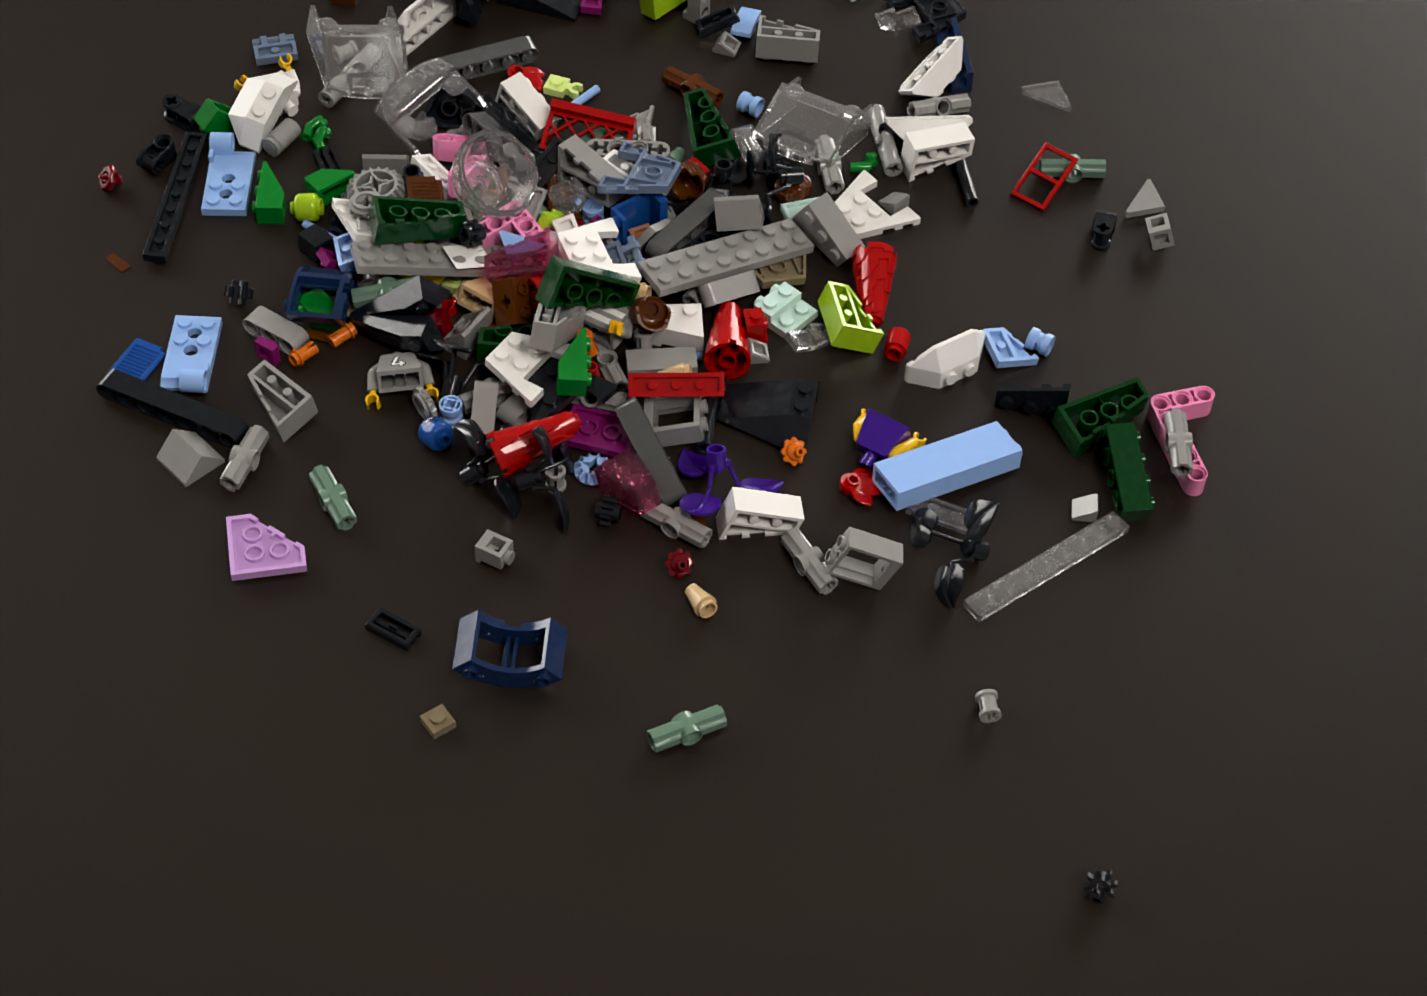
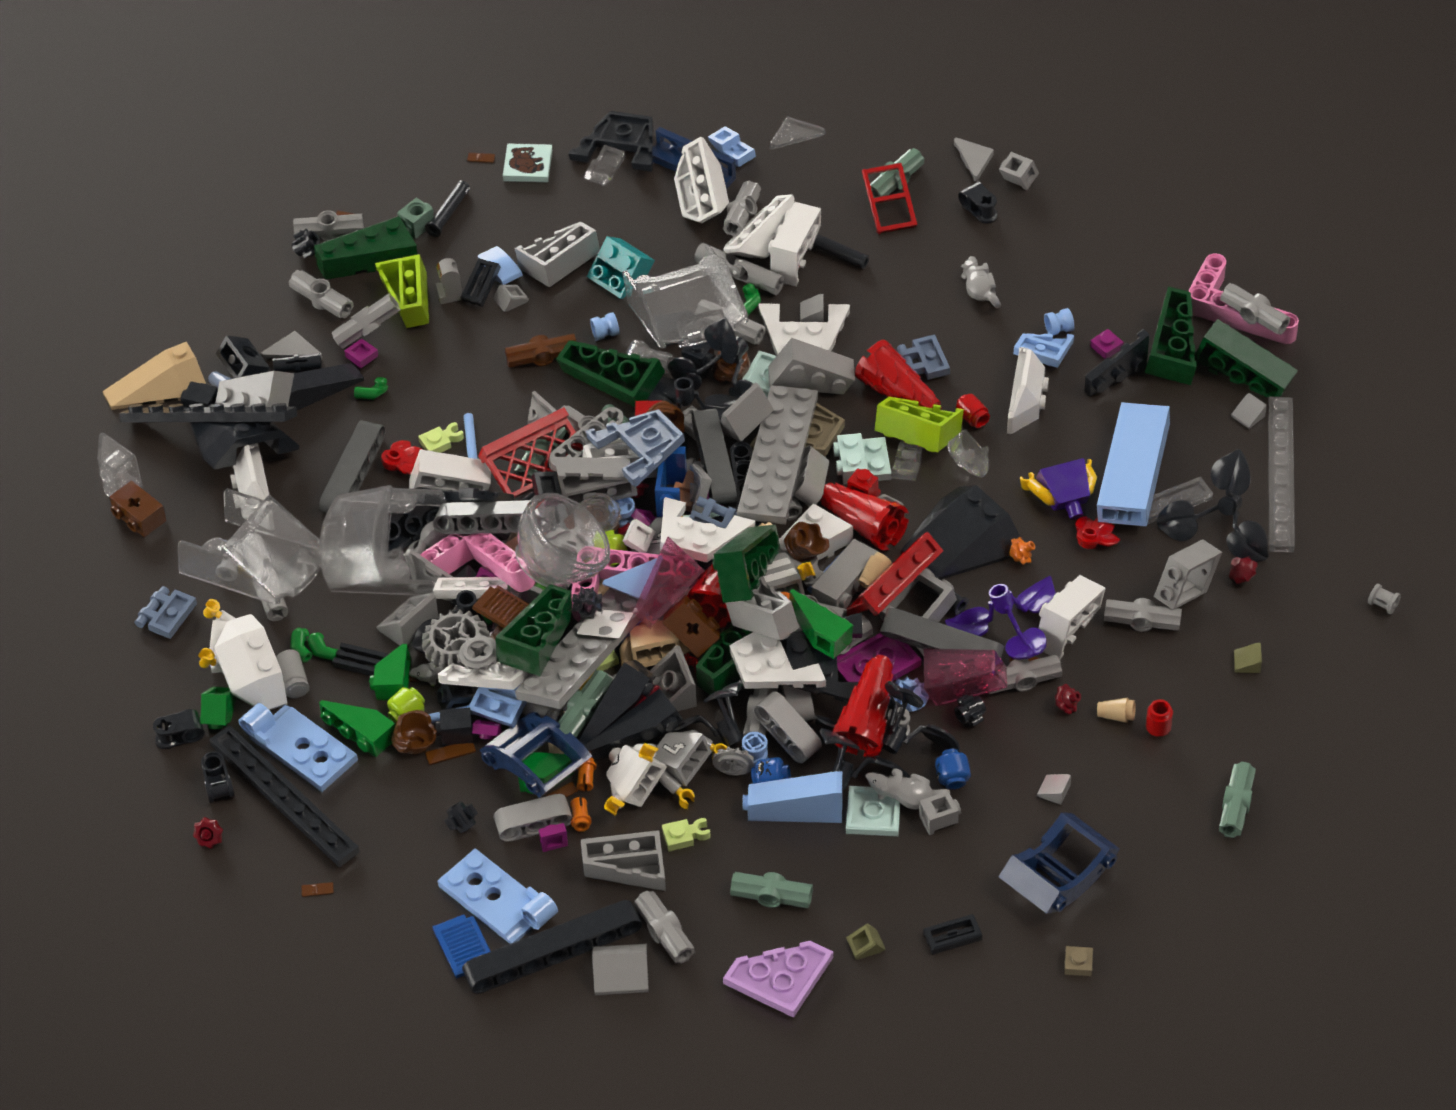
camera: 45 degrees left, 0 degrees up
none -> green arm [354,377,388,400]
none -> reddish brown hair [391,710,437,755]
none -> light grey tile [405,549,453,590]
none -> reddish brown window [425,743,476,765]
none -> teal slope [587,236,655,299]
none -> white torso [604,743,667,816]
none -> yellowish green plate [662,818,710,851]
none -> light blue slope [708,127,756,167]
none -> light blue slope [743,771,842,823]
none -> light aqua tile [846,786,900,836]
none -> olive slope [846,923,885,960]
none -> light grey animal [866,769,950,809]
none -> sand blue plate [897,334,950,380]
none -> blue head [935,749,971,789]
none -> clear hair [947,430,989,478]
none -> light grey animal [961,256,1001,308]
none -> light grey slope [1037,774,1071,805]
none -> magenta plate [1090,329,1124,359]
none -> red brick [1146,699,1173,736]
none -> dark red piece [1229,557,1258,585]
none -> olive slope [1234,643,1262,673]

